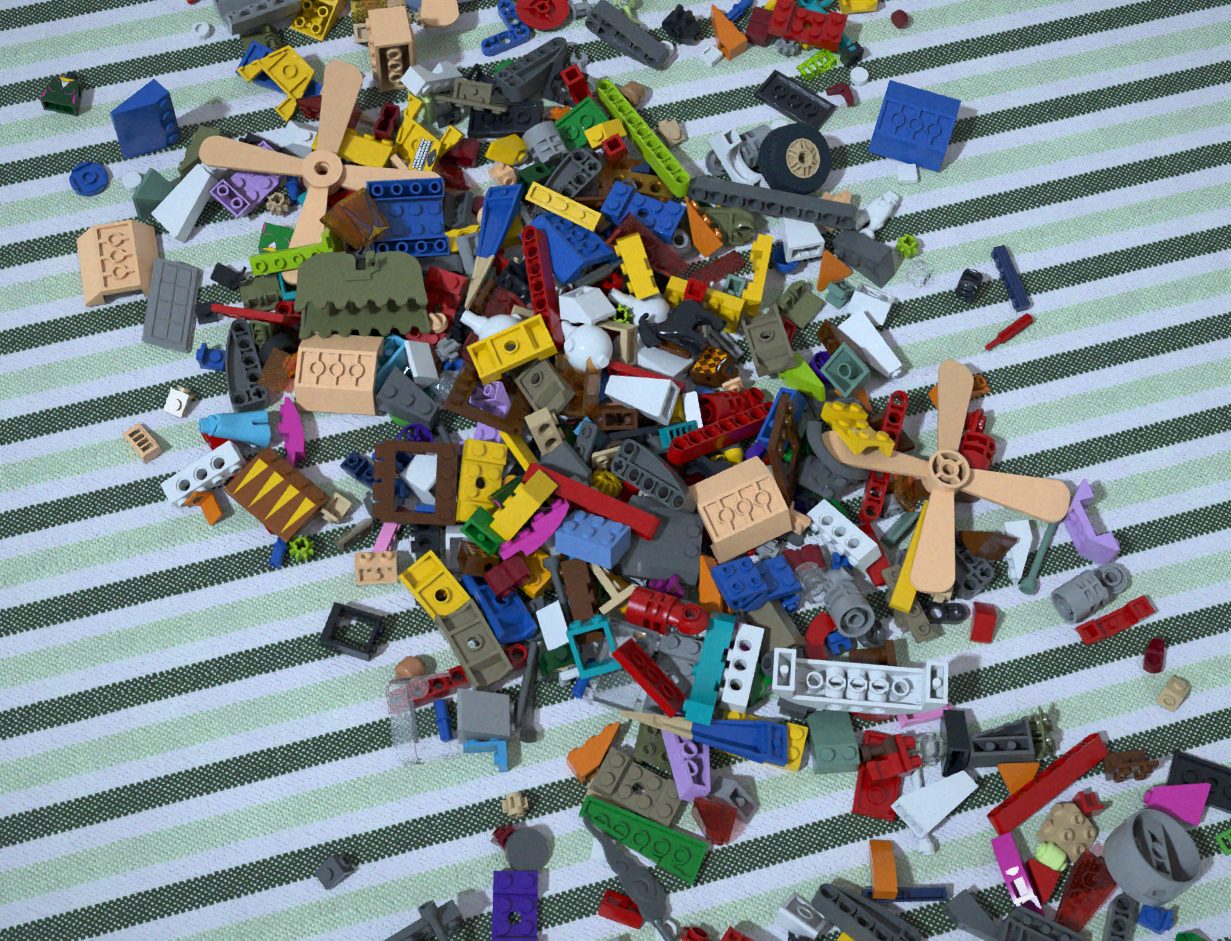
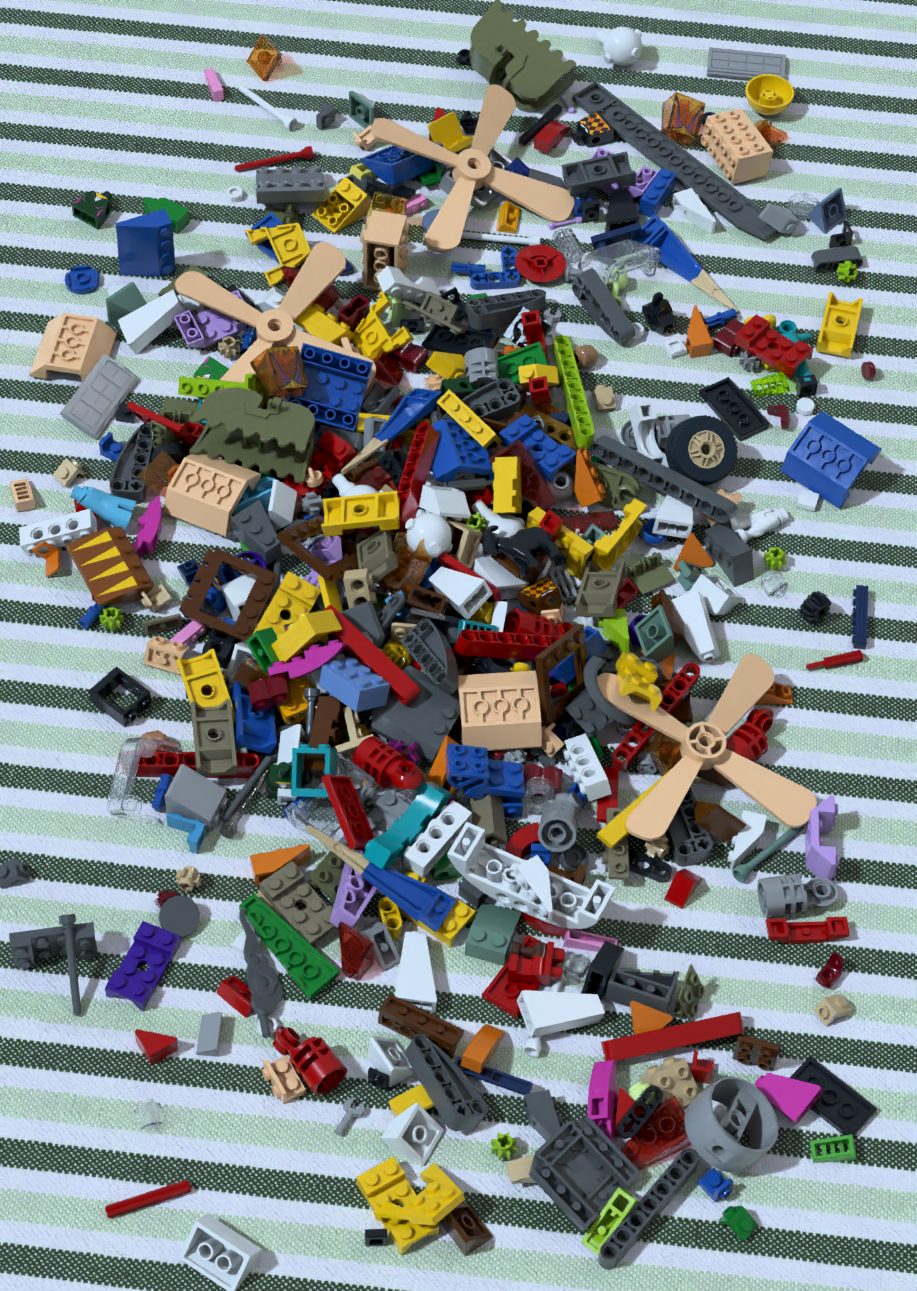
camera: 25 degrees right, 10 degrees down
black bracket [210,263,247,291] -> none
slope [407,136,441,171] -> none
sand green slope [880,511,919,549] -> none
none -> green hinge [143,197,190,234]
none -> yellow beam [378,897,402,940]
none -> reddish brown fence [378,994,464,1059]
none -> white slope [395,931,437,1013]
none -> blue axle [451,262,486,276]
none -> white slope [515,855,553,923]
none -> black beam [616,1085,663,1139]

